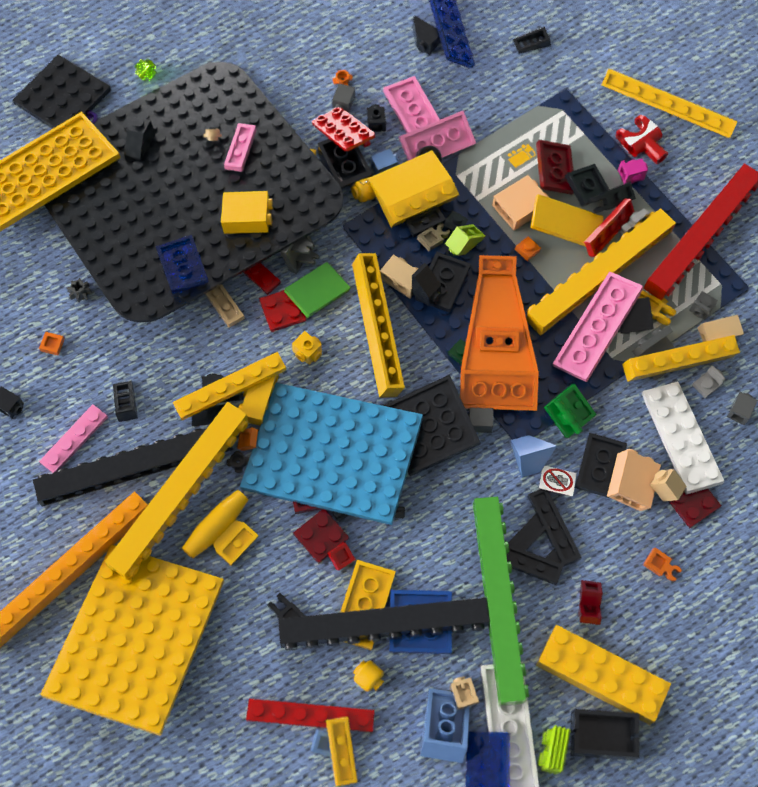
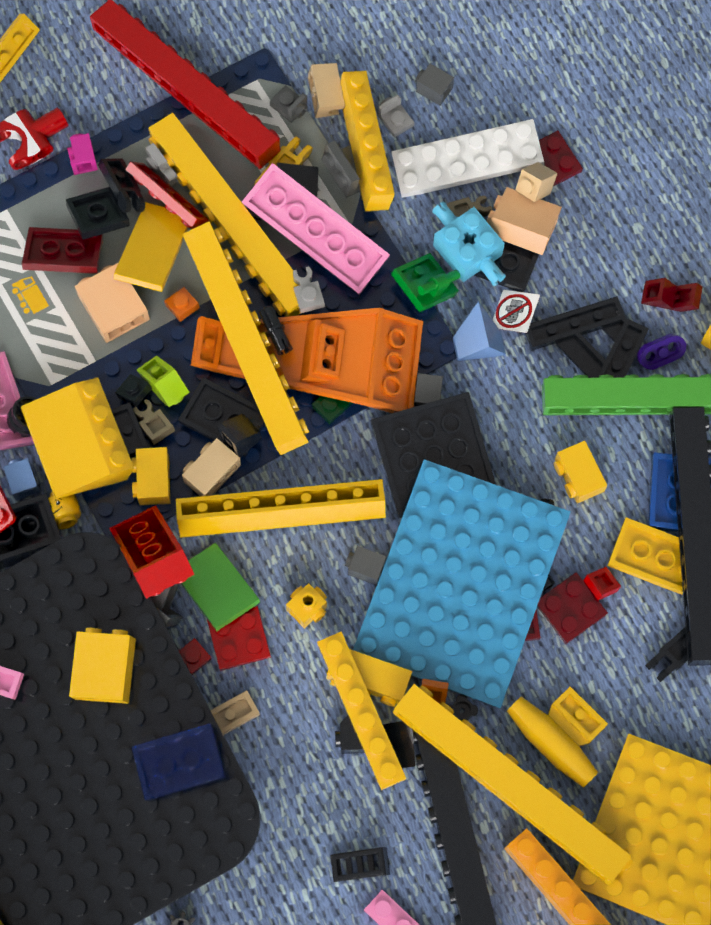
camera: 85 degrees left, 5 degrees up
orange plate [643,547,682,581] -> none
none -> red brick [109,505,195,599]
none -> yellow brick [131,447,171,506]
none -> yellow brick [183,221,309,455]
none -> black axle [259,306,293,355]
none -> light grey plate [293,266,325,314]
none -> dark grey brick [345,545,387,586]
none -> medium azure brick [432,201,506,286]
none -> dark tan plate [447,196,492,217]
none -> yellow brick [553,441,607,503]
none -> dark purple plate [637,334,686,370]

